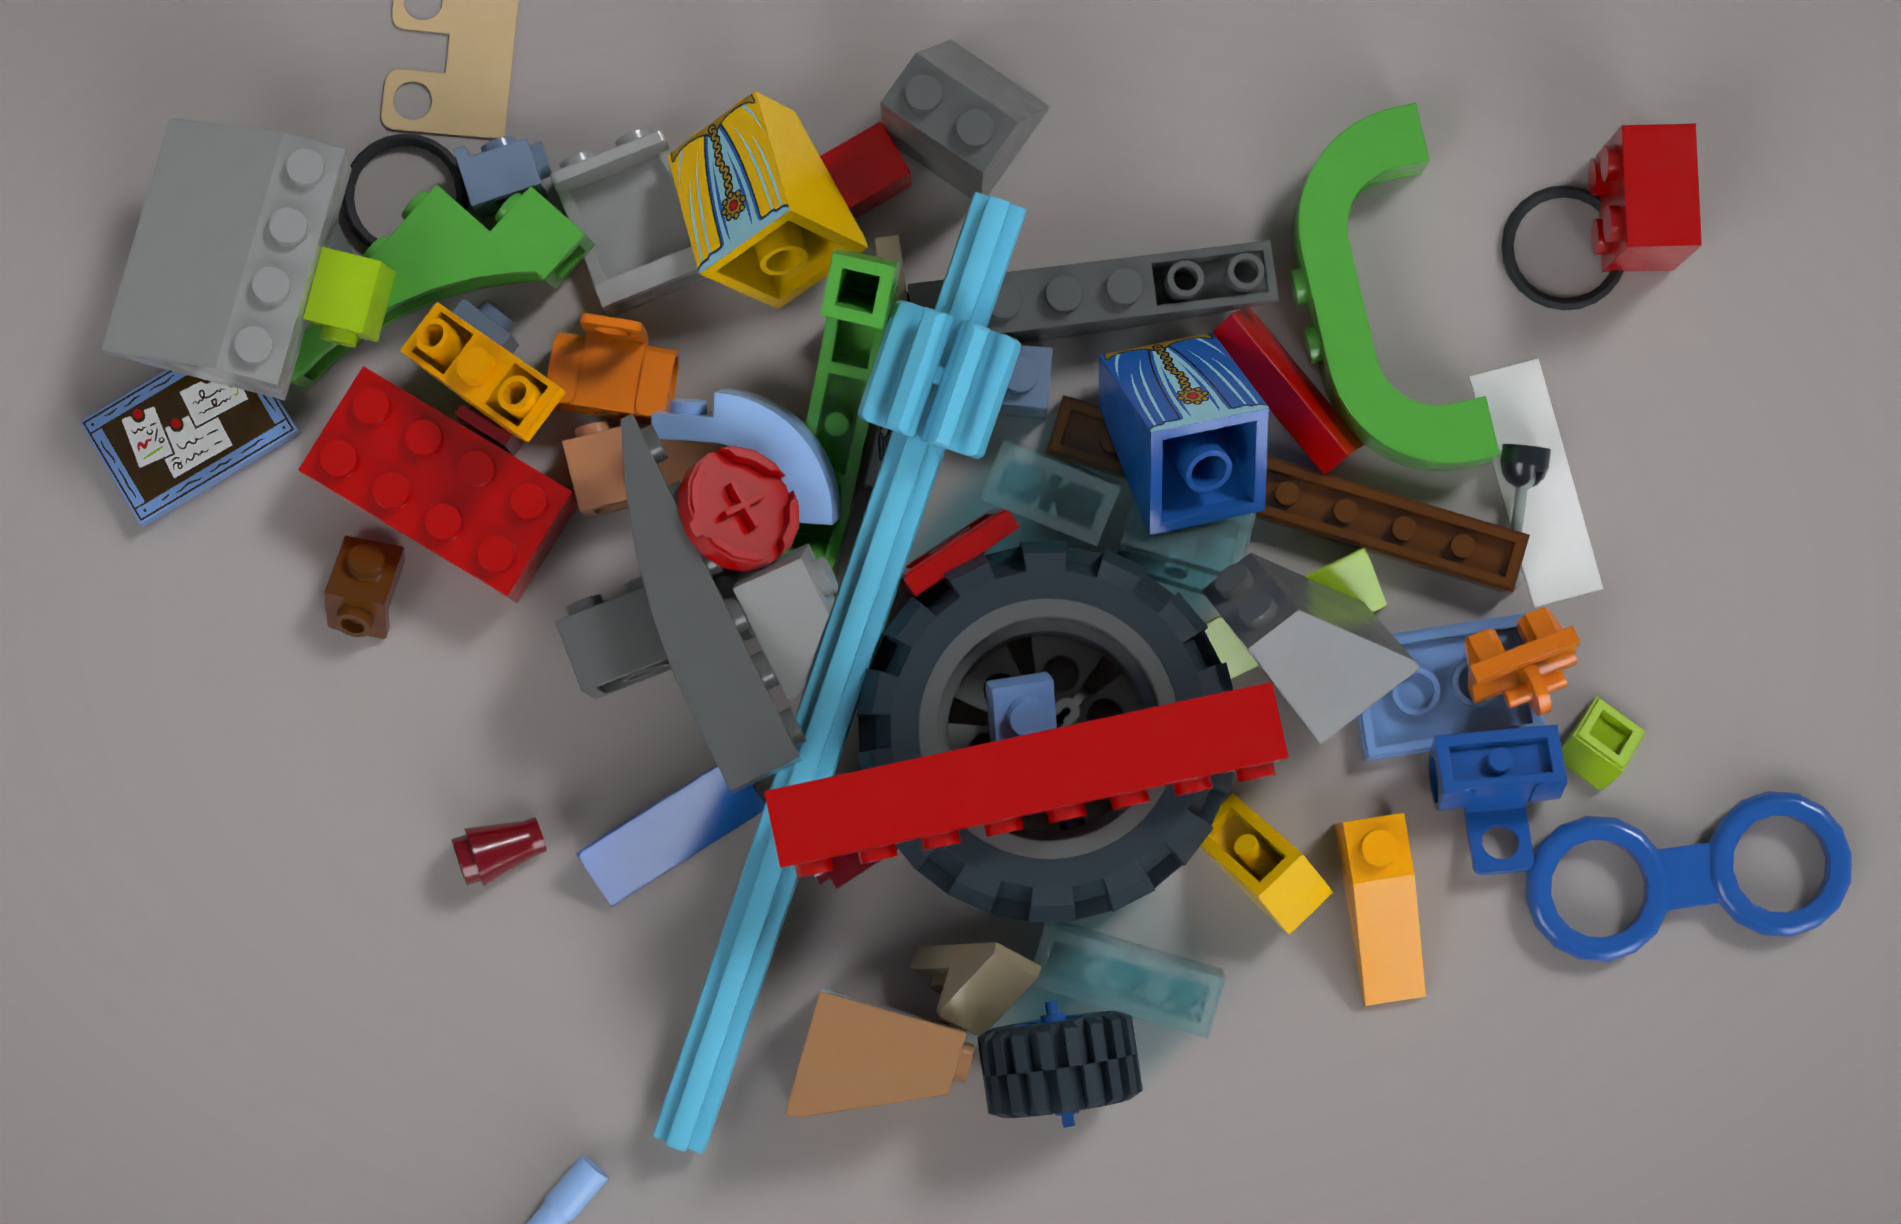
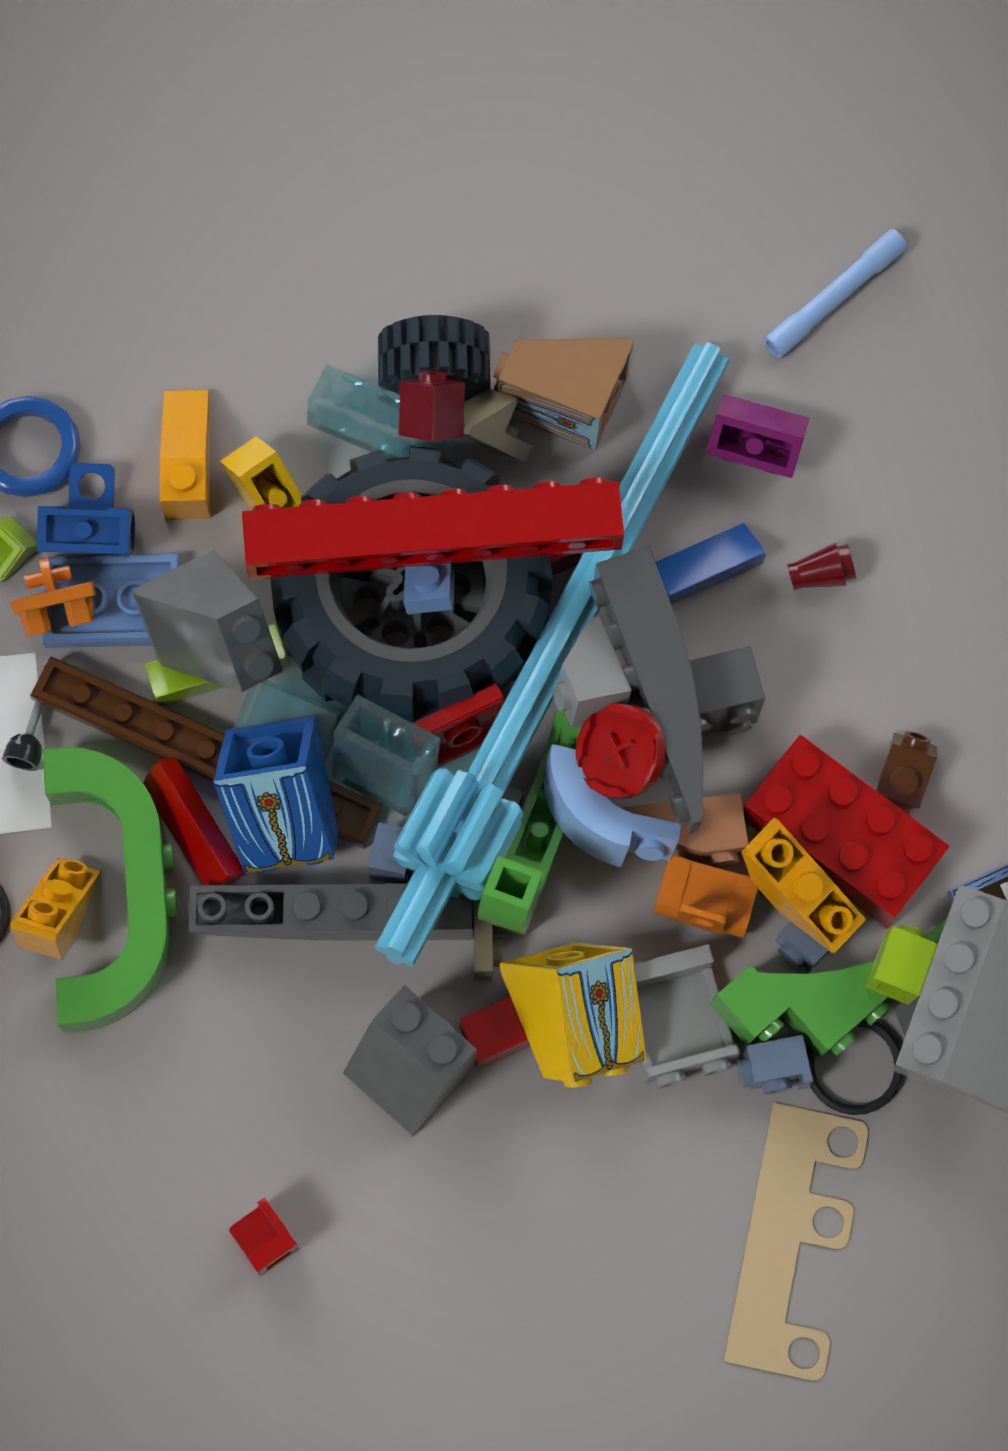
camera: 175 degrees left, 10 degrees down
none -> light orange slope [10,858,101,960]
none -> dark red brick [398,370,465,442]
none -> magenta brick [706,394,810,478]

